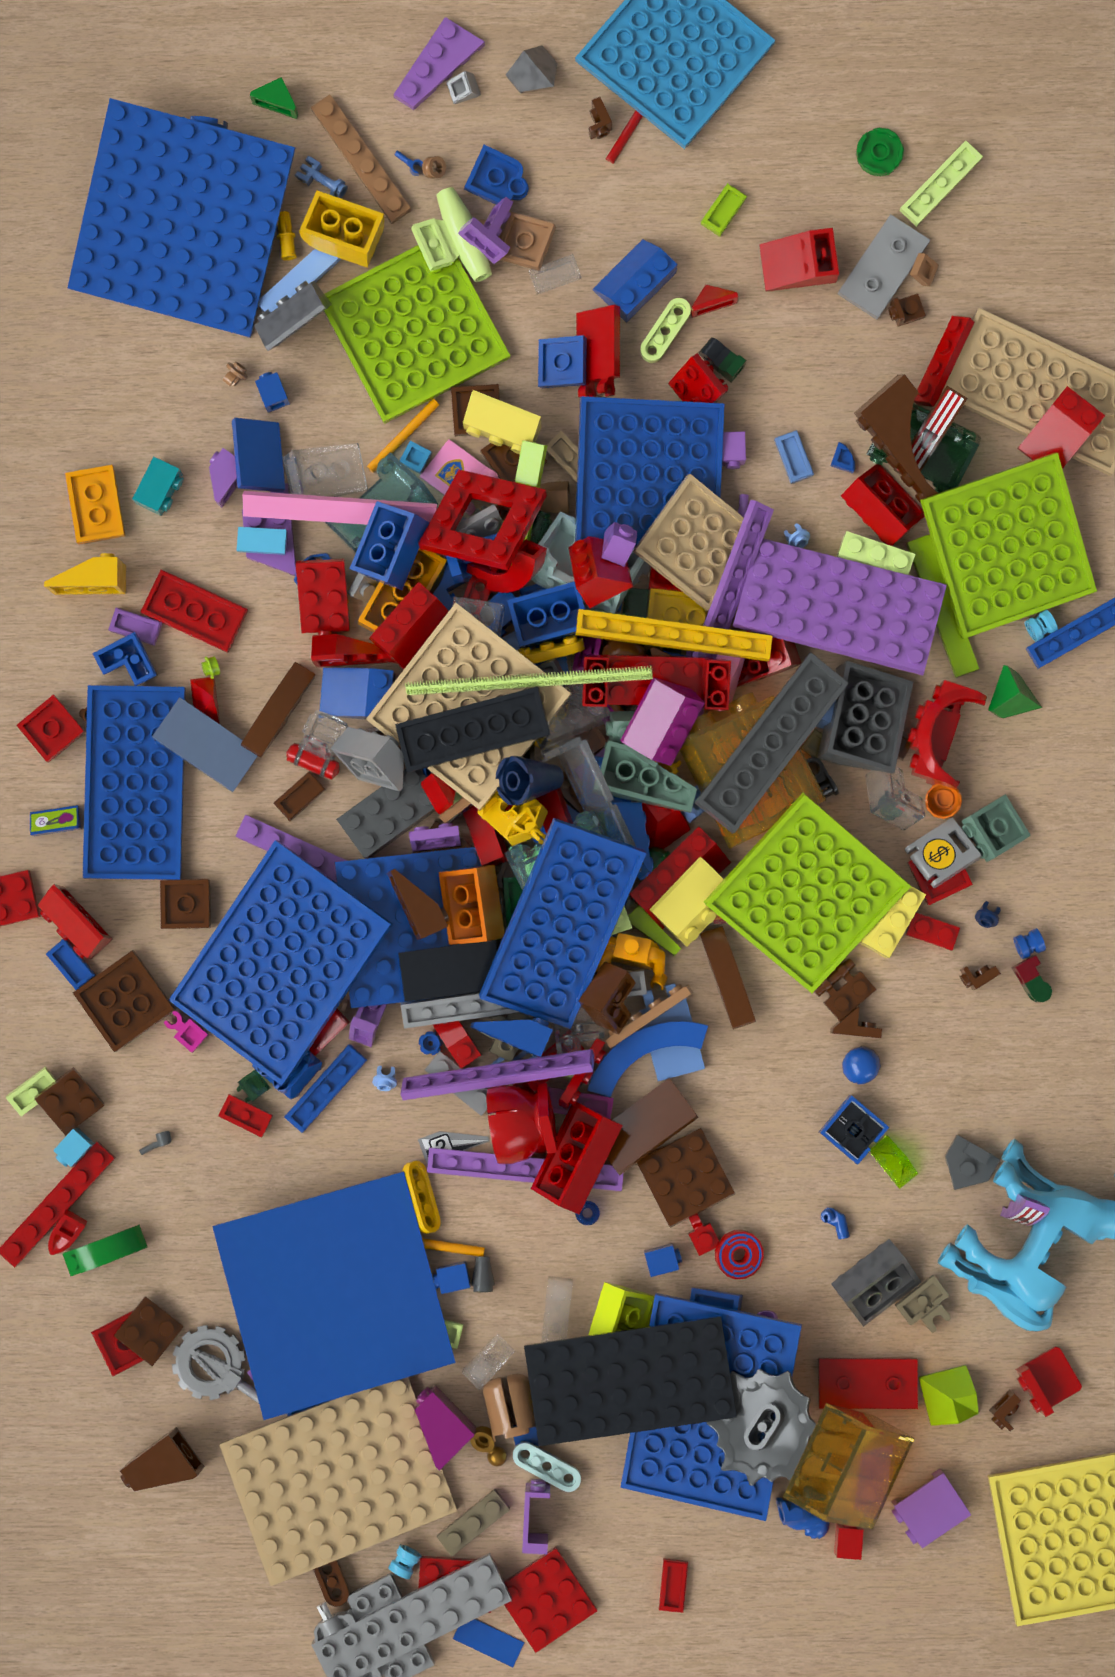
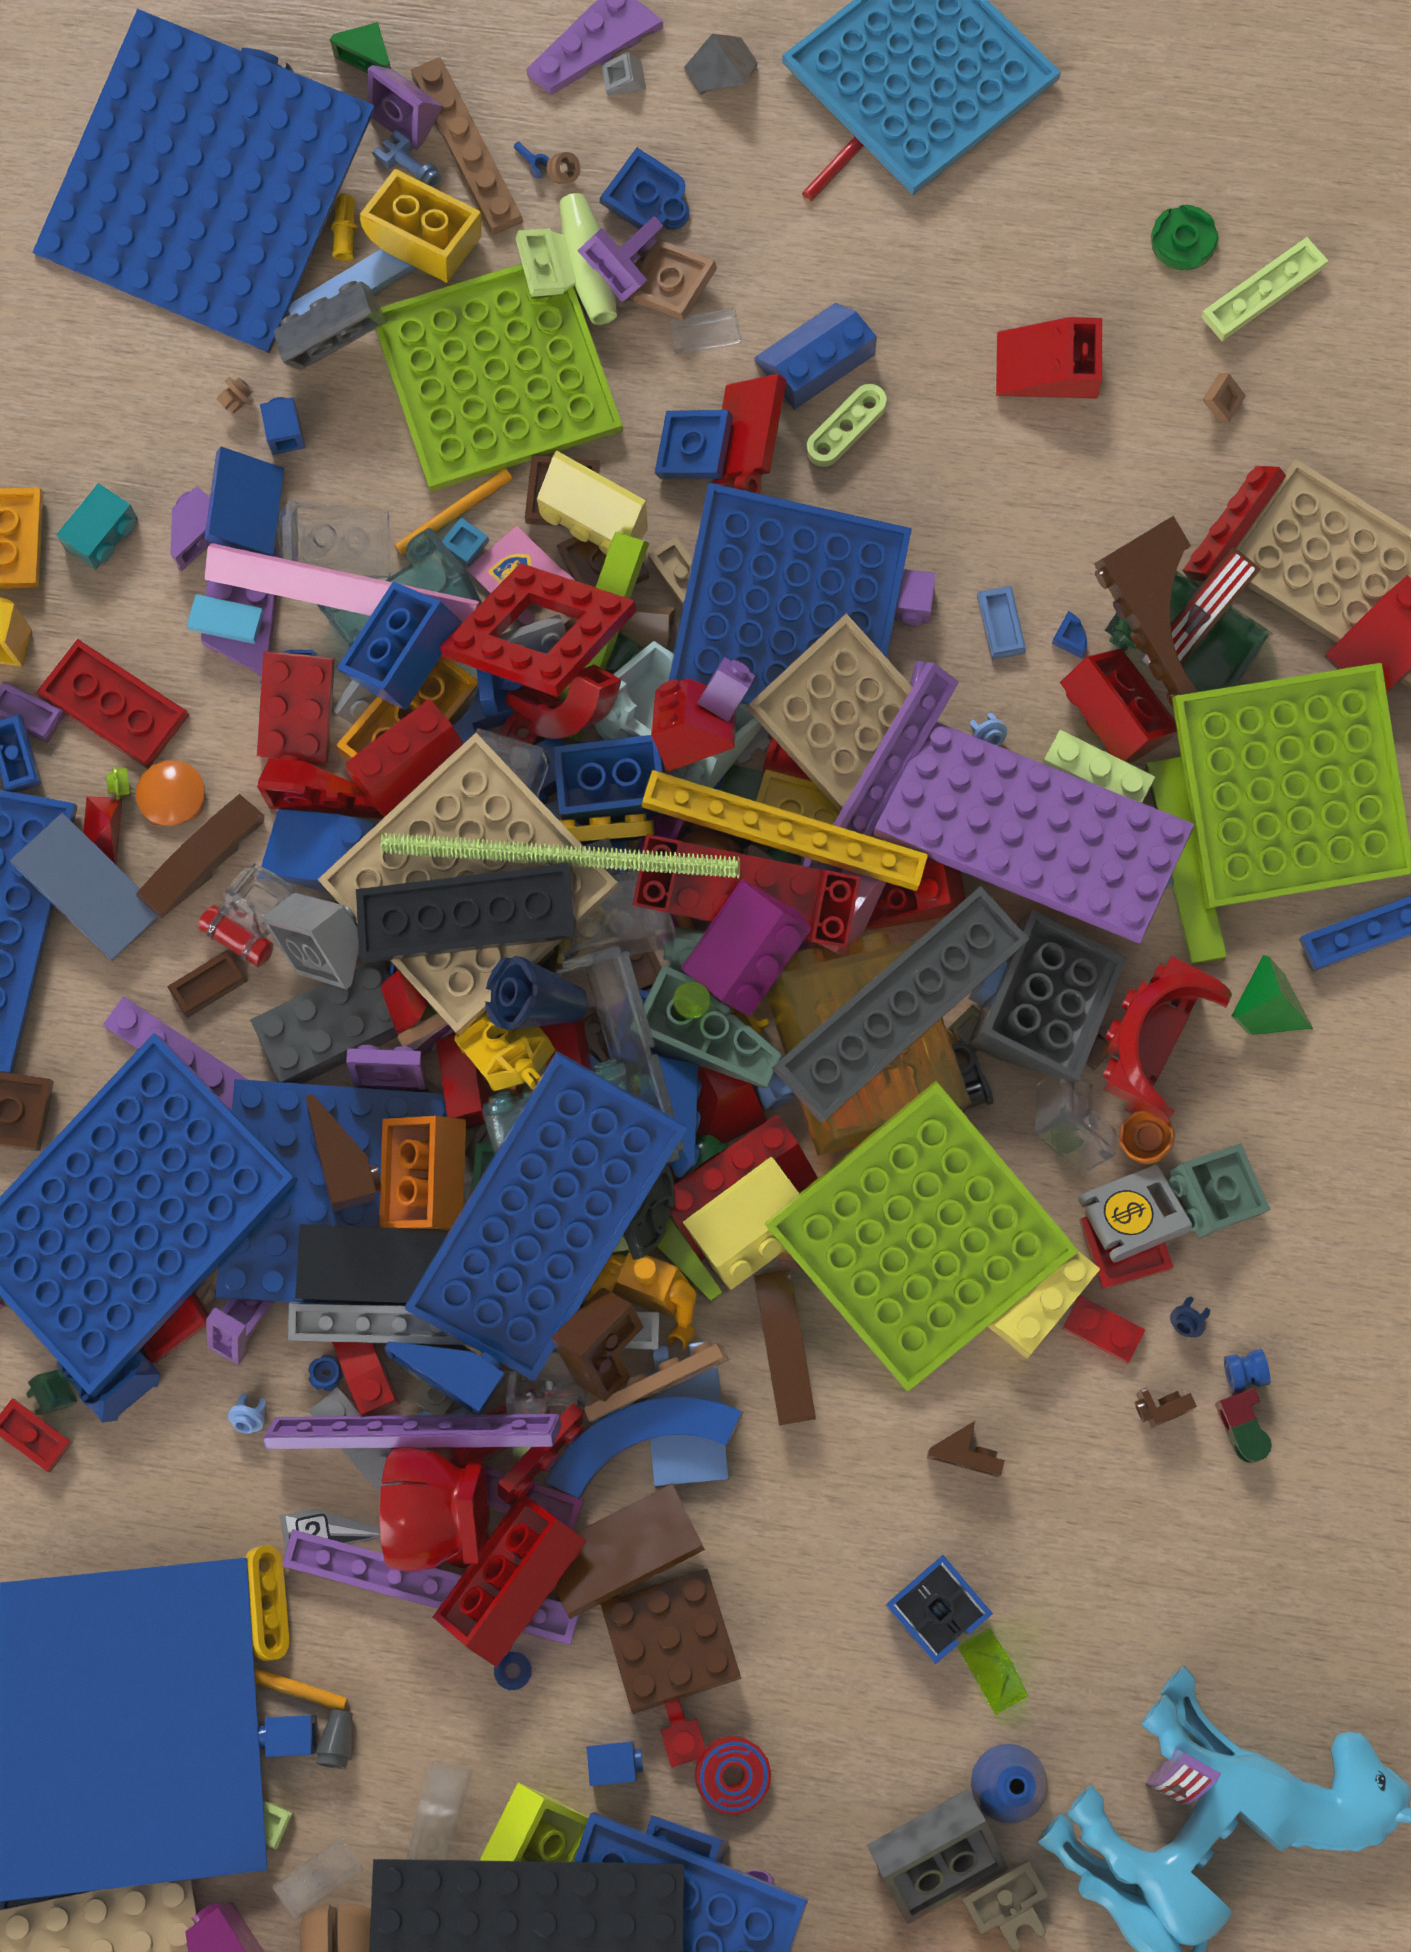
camera: 10 degrees right, 10 degrees down
blue tile [284,1044,367,1133] -> none
reddish brown bracket [588,97,612,139] -> none
red plate [668,353,728,403] -> none
red slope [690,284,739,318] -> none
leg [699,337,747,383] -> none
lime tile [701,183,747,237] -> none
reddish brown plate [814,958,877,1021] -> none
blue arm [821,1208,850,1239] -> none
light grey plate [838,214,930,320] -> none
blue hair [842,1046,881,1084] -> none
reddish brown bracket [888,293,926,327] -> none
dark grey plate [945,1135,1000,1190] -> none
medium azure wheel [1024,610,1058,642] -> none
none -> orange dish [136,760,205,826]
none -> medium lavender slope [367,65,443,151]
none -> pearl dark grey tile [623,1163,674,1260]
none -> clear neon green plate [674,982,710,1019]
none -> blue cone [971,1744,1047,1823]

